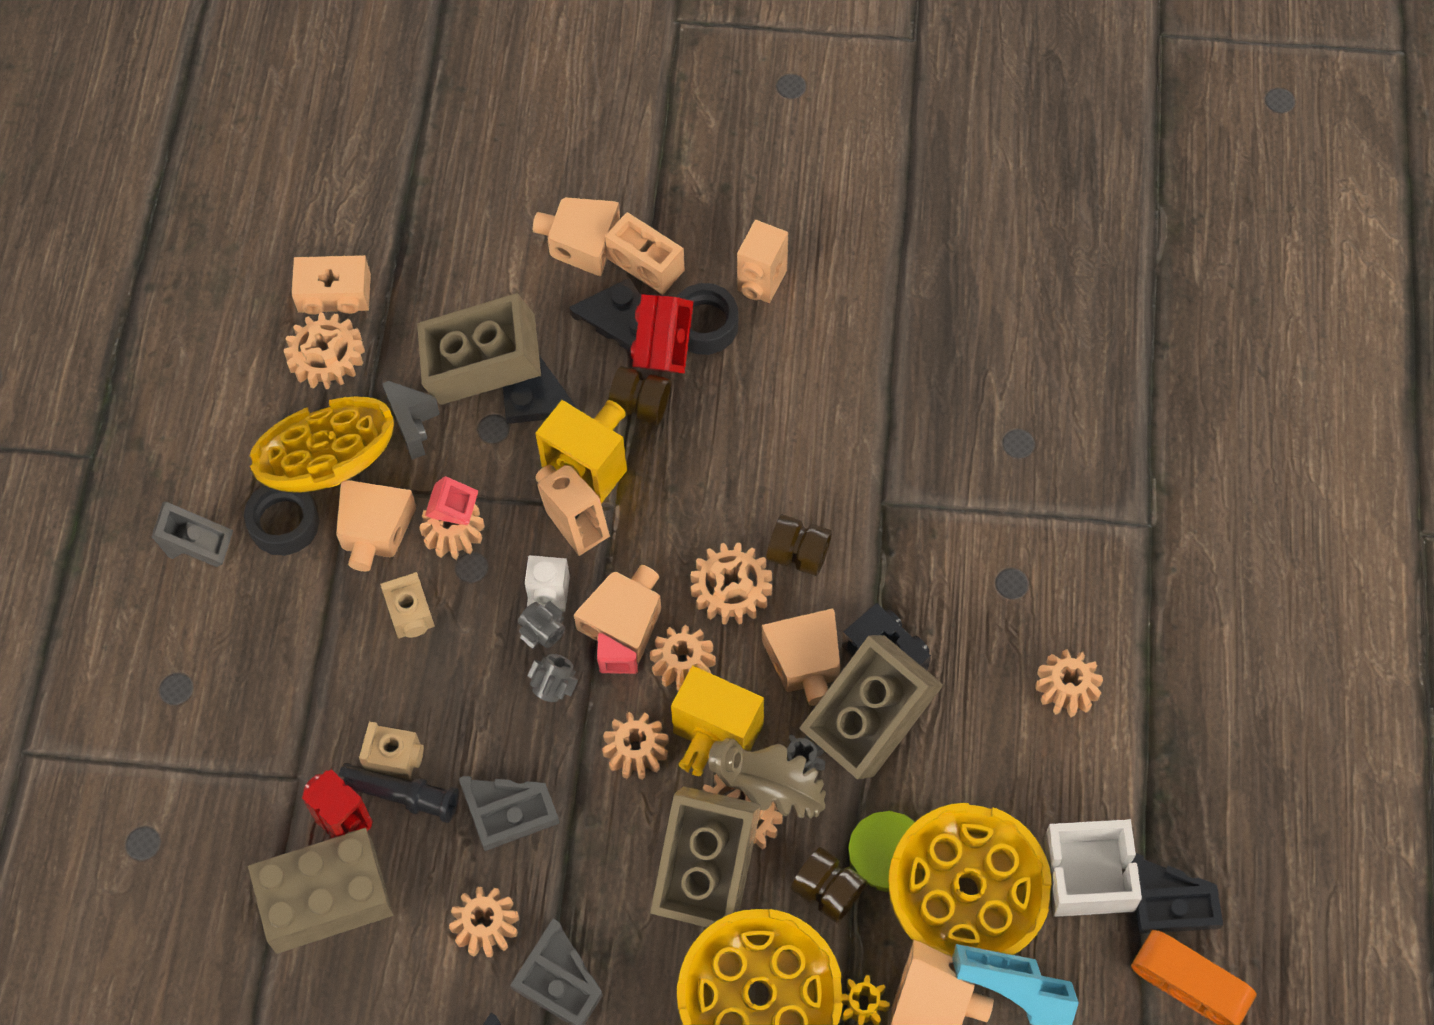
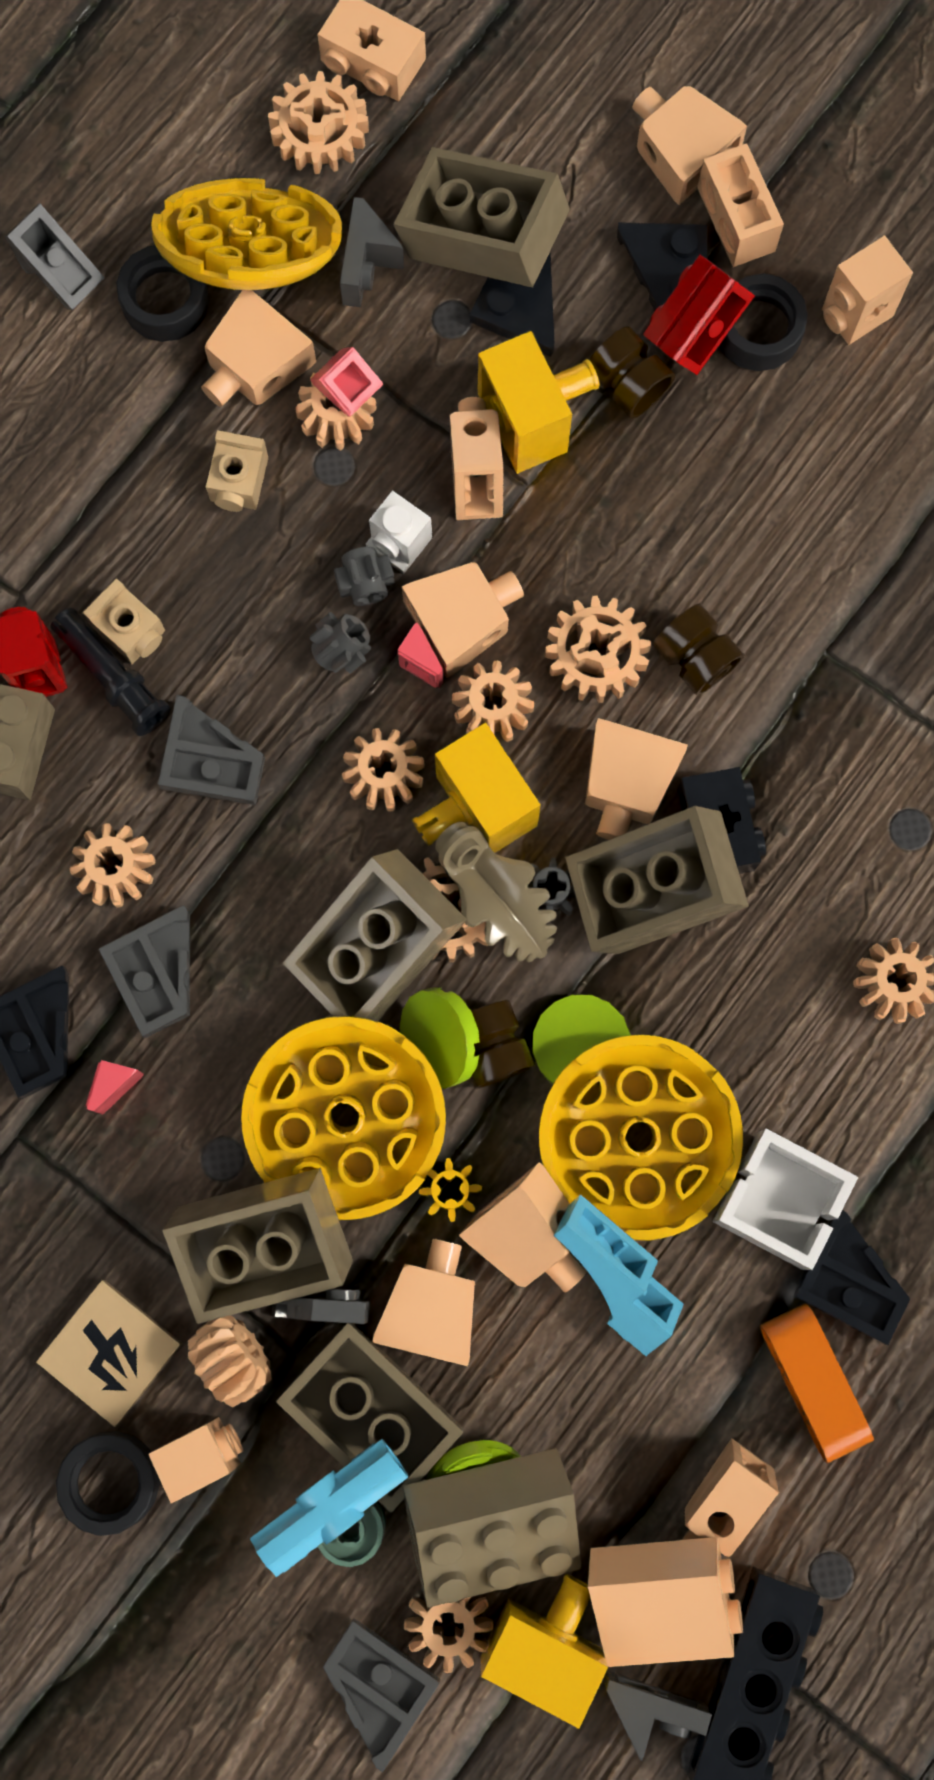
camera: 30 degrees right, 15 degrees up
none -> lime tile [400,987,480,1089]

